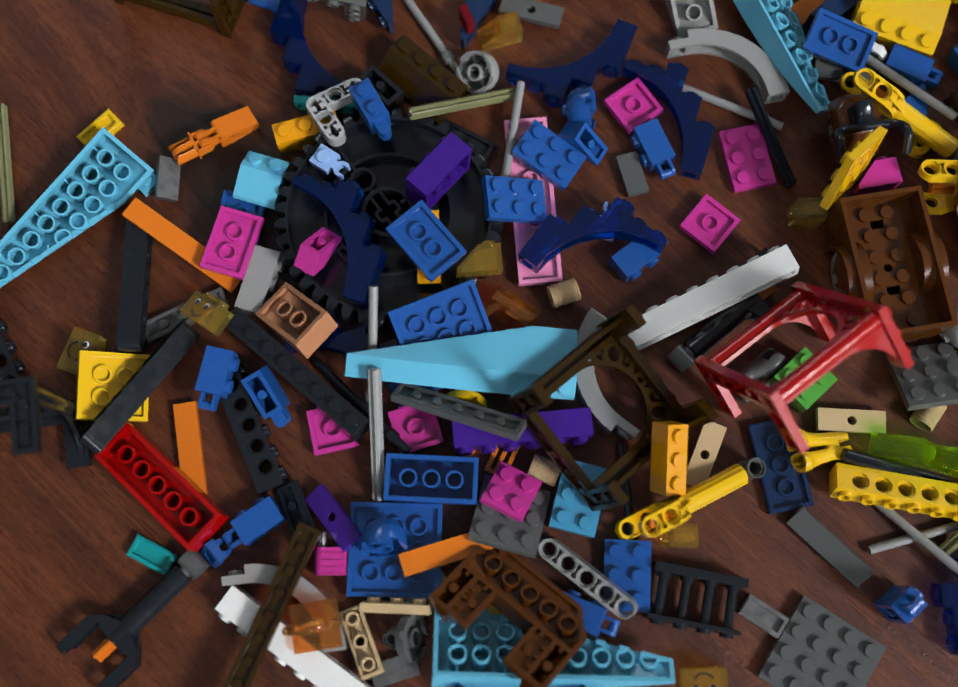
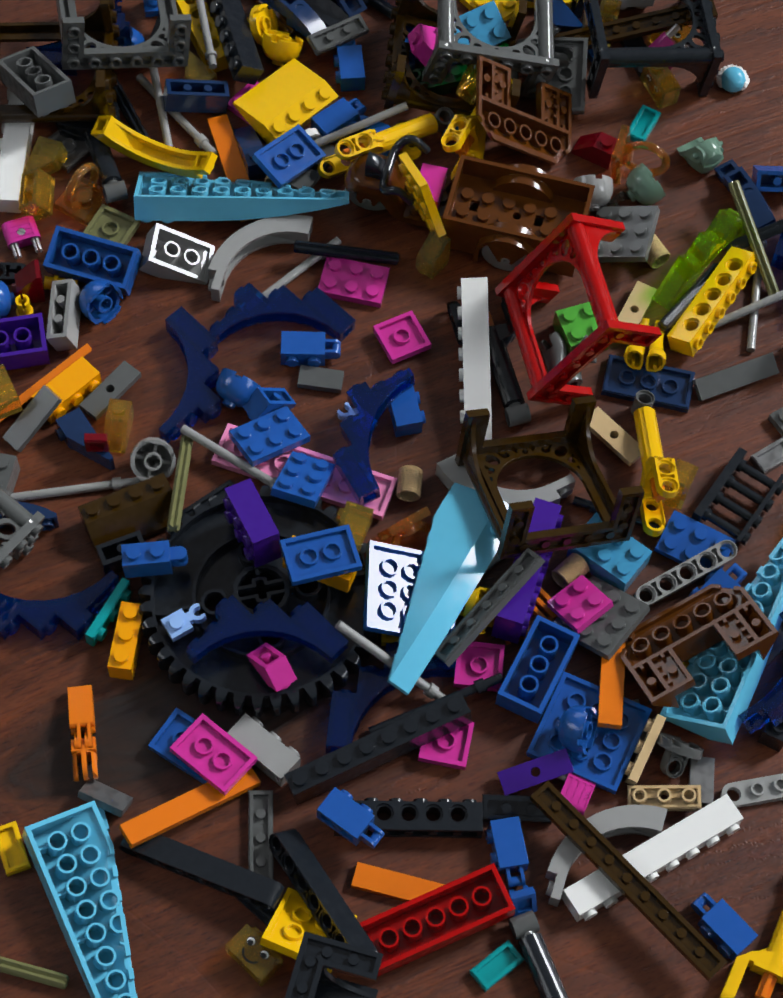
camera: 70 degrees left, 15 degrees down
clear yellow brick [180,290,234,337] -> none
medium azure slope [233,151,290,209] -> none
blue brick [241,365,291,427] -> none
nougat slope [255,282,338,359] -> none
clear orange tile [282,598,343,654] -> none
light grey beam [306,78,362,147] -> none
light grey axle [367,368,385,502] -> none
dark pink plate [603,77,664,135] -> none
light orange brick [650,421,688,496] -> none

